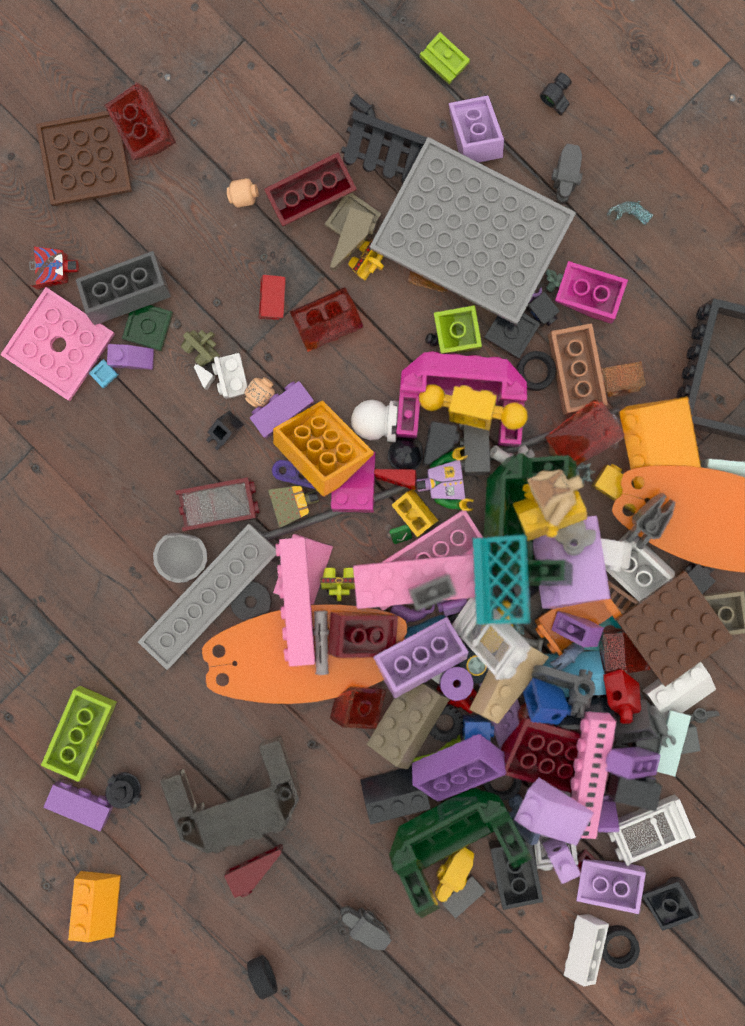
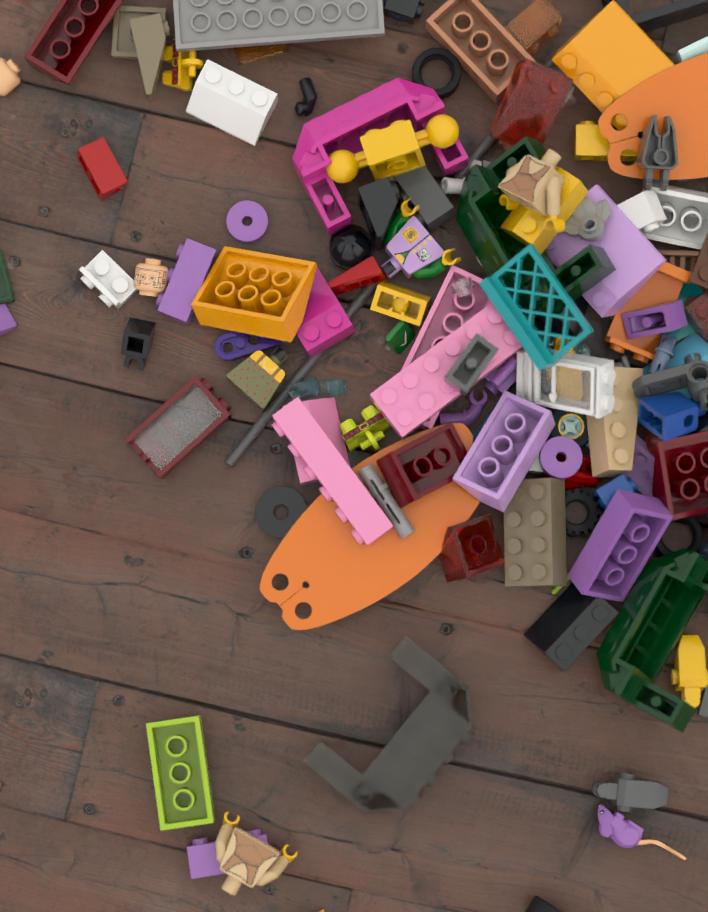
camera: 30 degrees left, 5 degrees down
black cap [105,772,142,809] -> none
light grey plate [138,523,277,670] -> none
light grey cylinder [153,533,207,583] -> none
olive hips [181,330,220,367] -> none
white slope [194,364,215,390] -> none
dark red slope [224,844,283,898] -> none
clear red slope [290,287,364,352] -> none
white tile [351,399,399,442] -> none
lime slope [434,306,482,354] -> none
black plate [484,313,541,359] -> none
clear light blue gear [576,460,595,486] -> none
none -> white slope [186,59,278,146]
none -> torso [215,812,298,896]
none -> medium lavender piece [226,200,268,243]
none -> clear light blue piece [289,376,346,399]
none -> clear plate [451,276,476,298]
none -> medium lavender animal [597,804,686,860]

